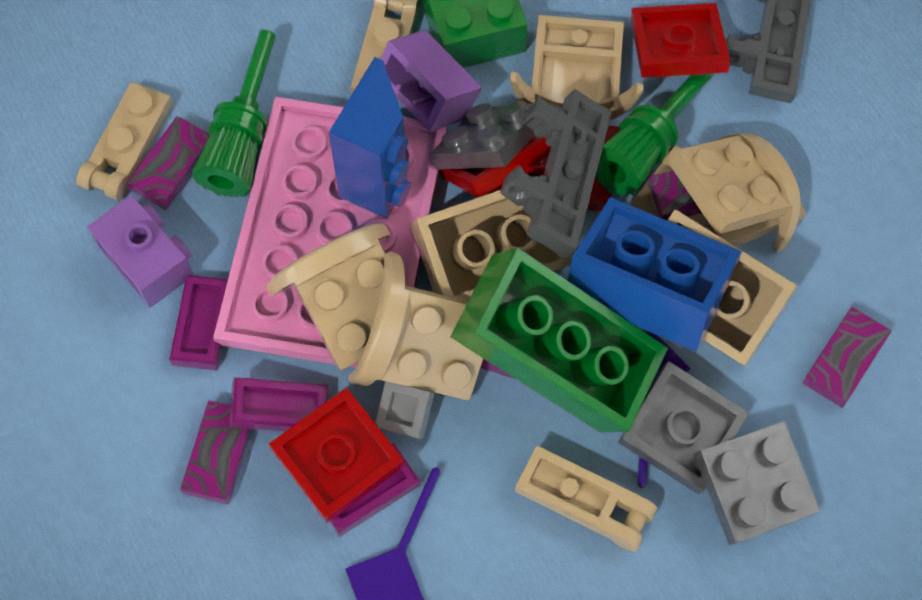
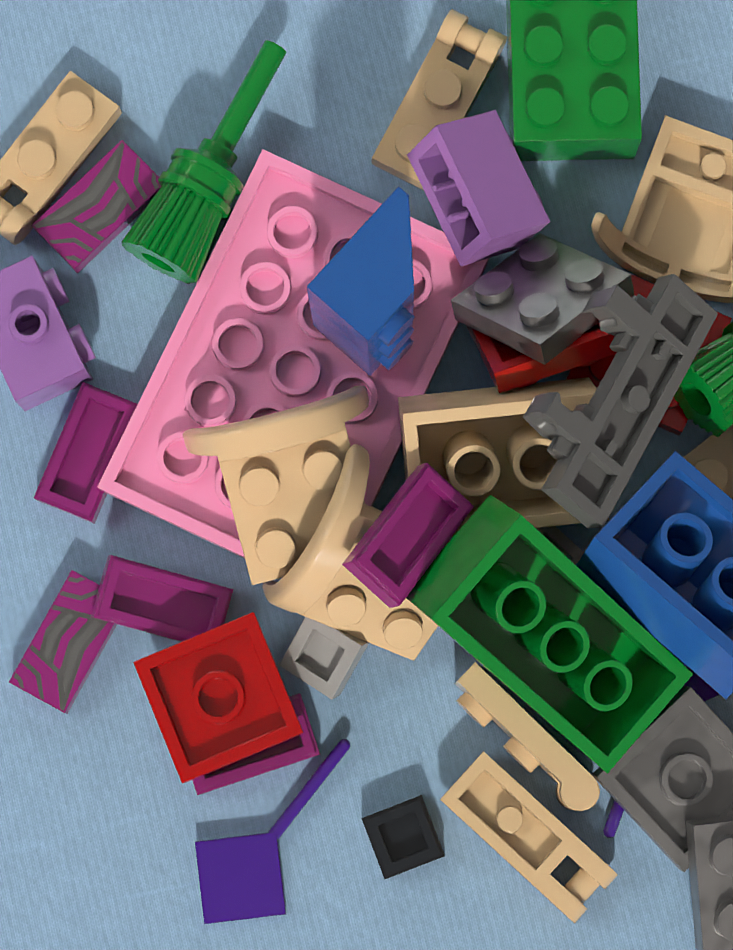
camera: 20 degrees right, 15 degrees up
none -> magenta tile [342,463,474,608]
none -> black tile [361,795,445,879]
none -> tan plate [455,662,600,811]

